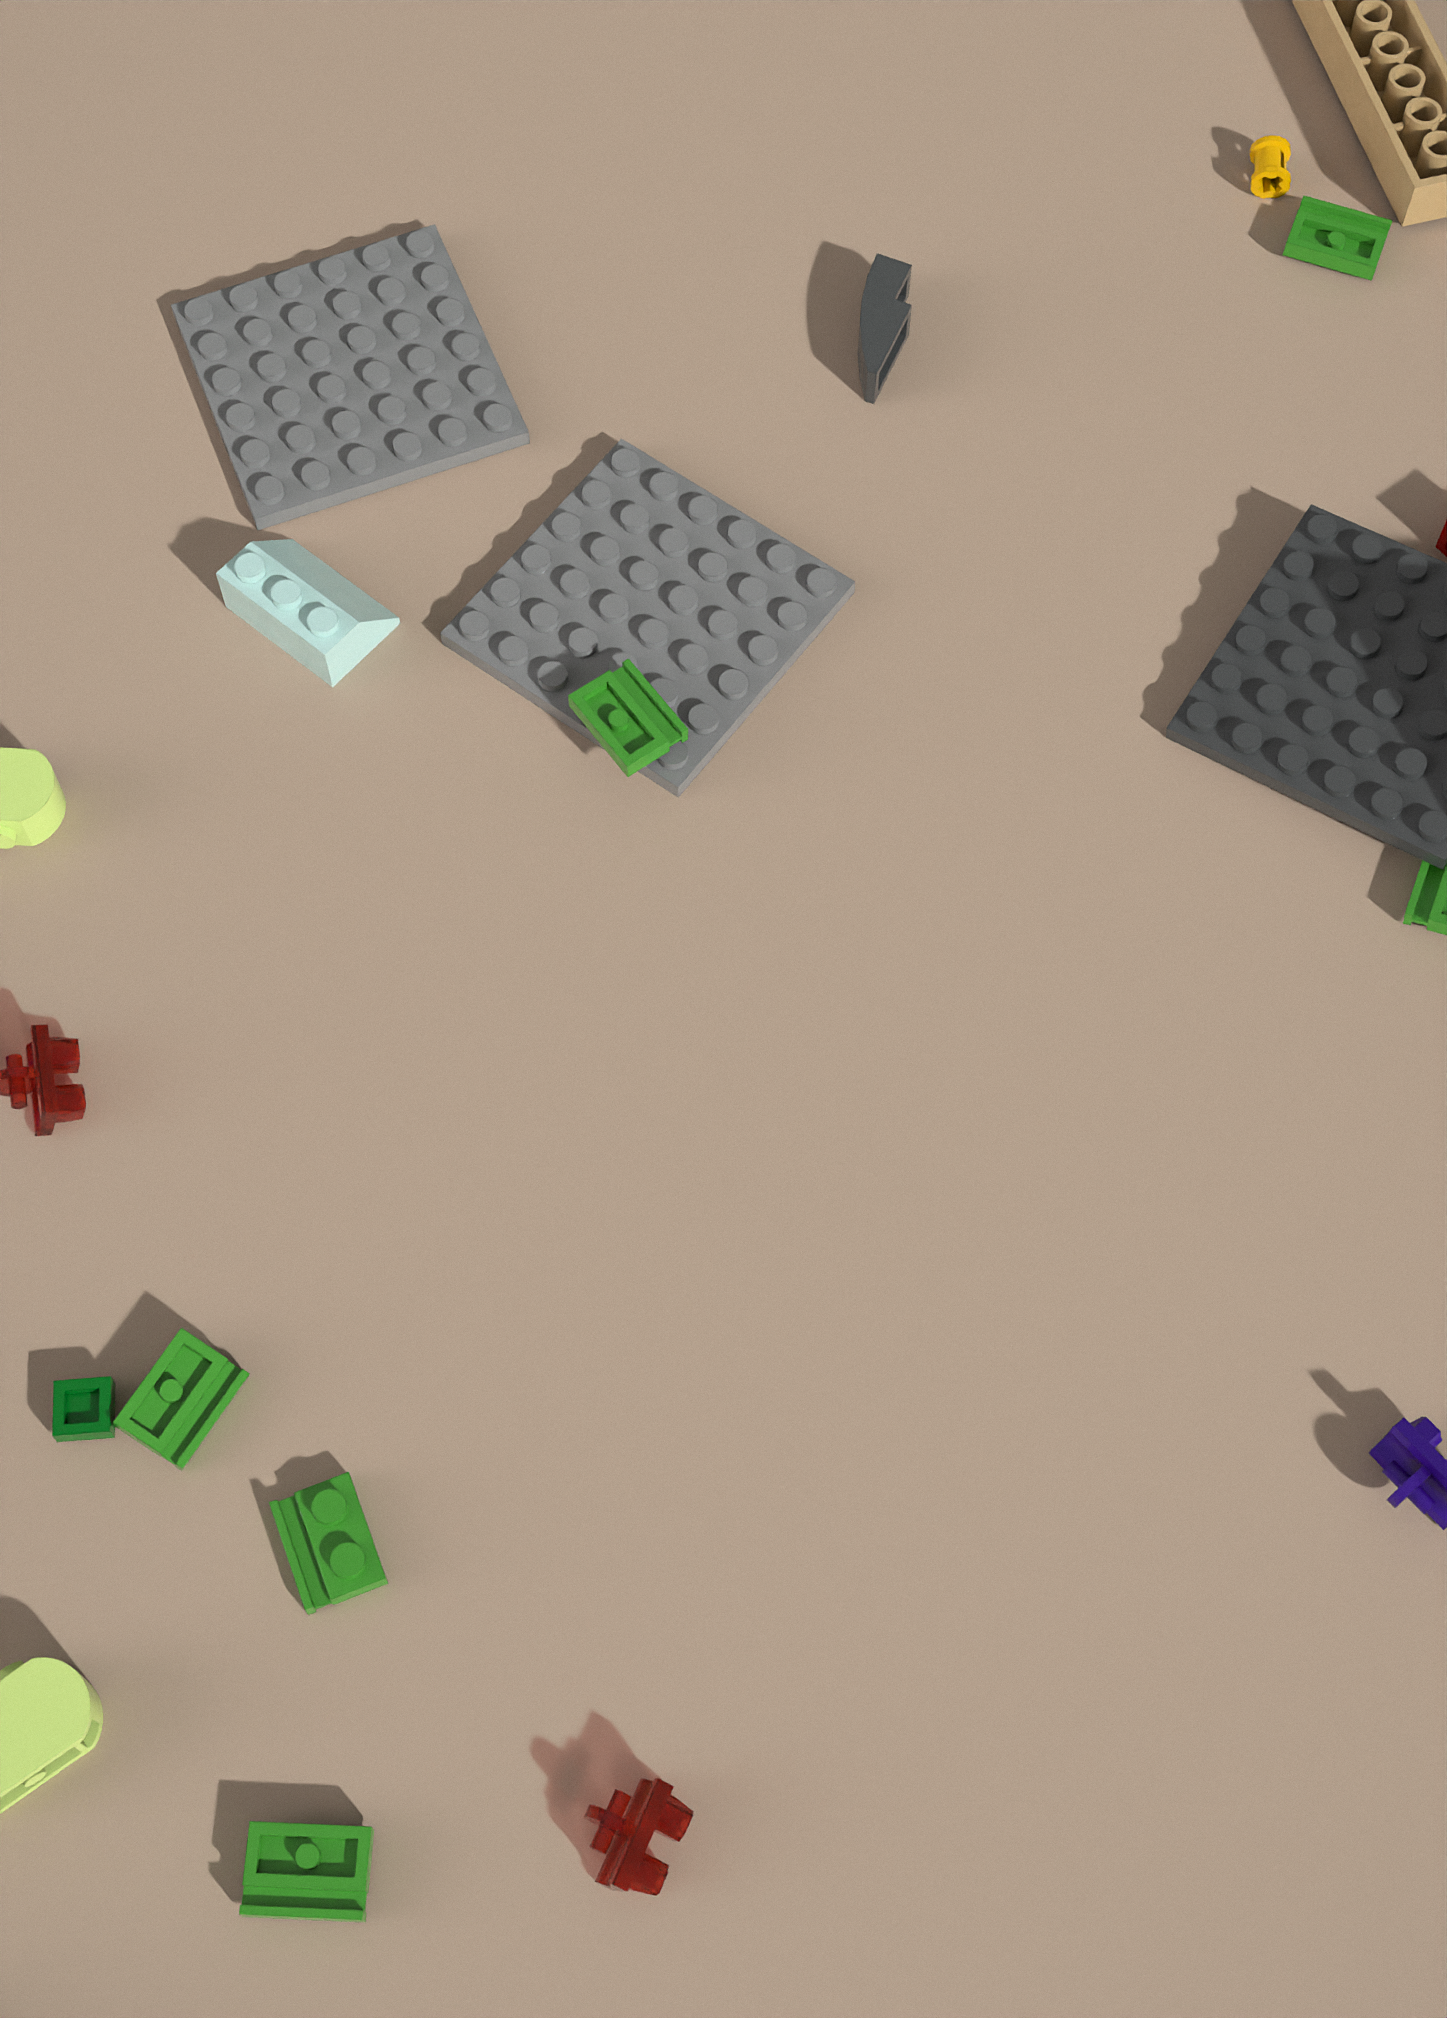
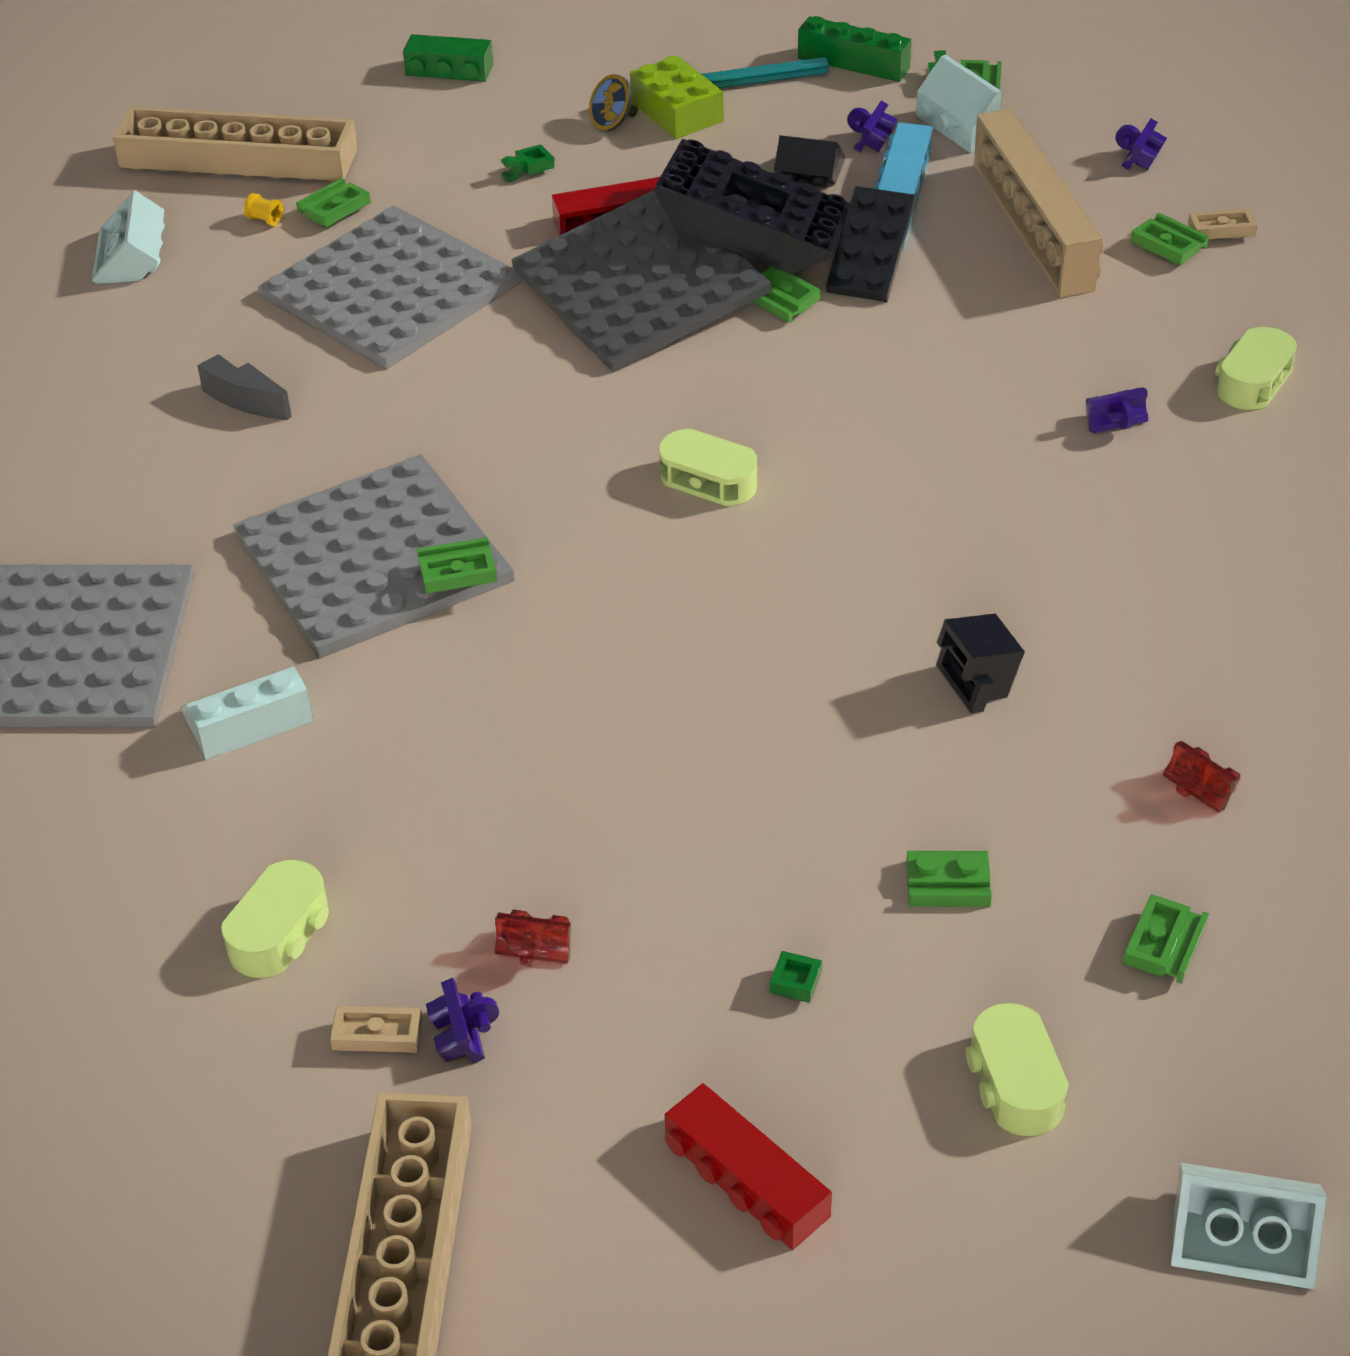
camera: 65 degrees left, 20 degrees down
bright green plate [113,1328,250,1471] -> none
none -> light aqua slope [92,190,165,284]
none -> light grey plate [258,205,521,369]
none -> yellowish green brick [659,429,757,506]
none -> black plate [936,613,1025,713]

